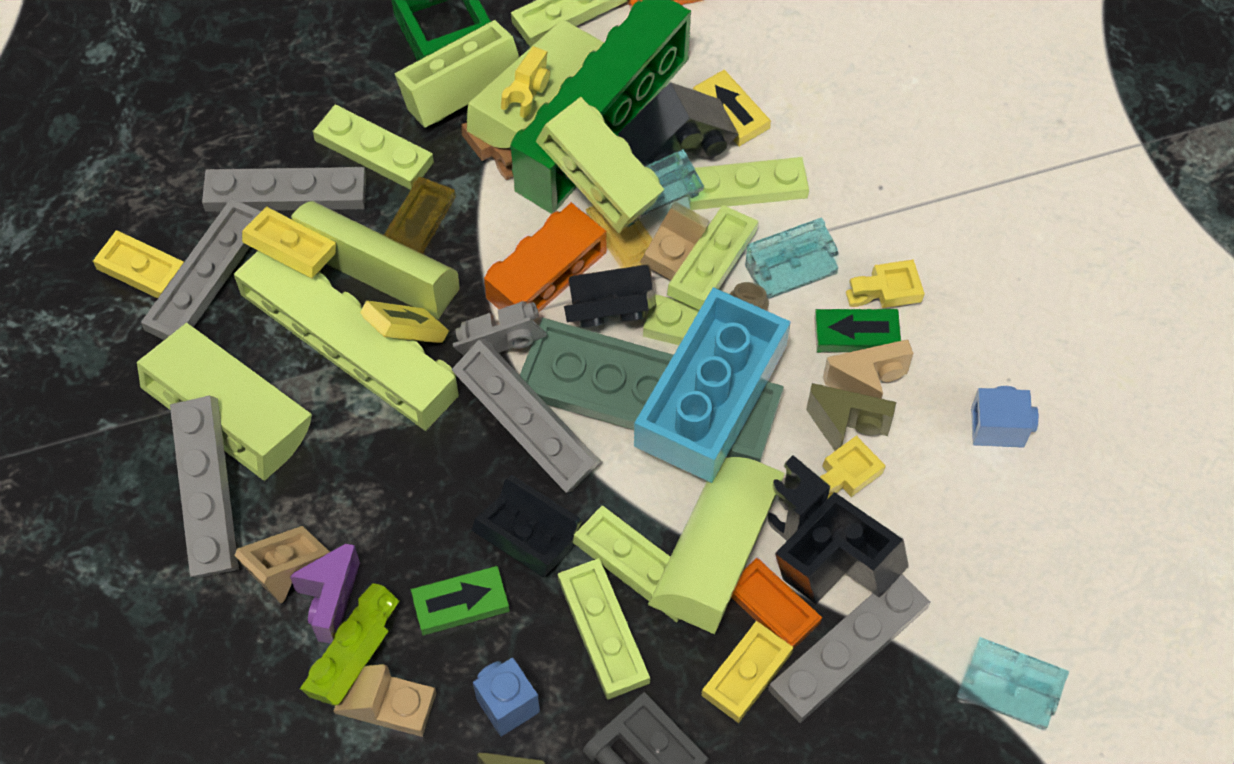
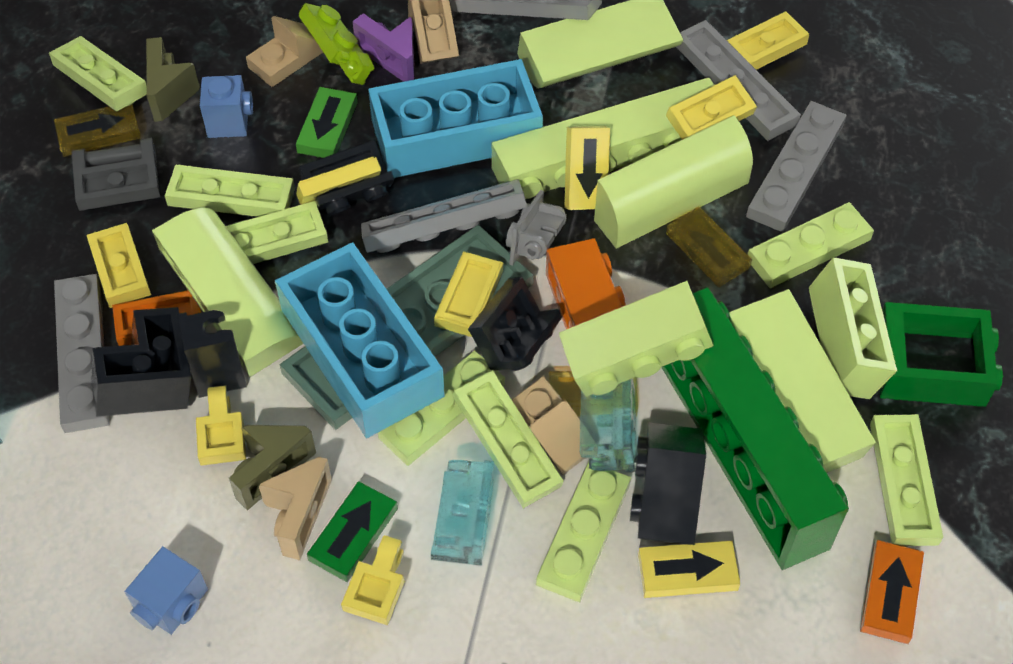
camera: 120 degrees right, 5 degrees down
light yellow plate [501,46,550,118] -> none
dark tan plate [730,282,769,311] -> none
none -> light yellow tile [296,157,381,205]
none -> medium azure brick [368,59,543,178]
none -> light yellow tile [434,251,503,337]

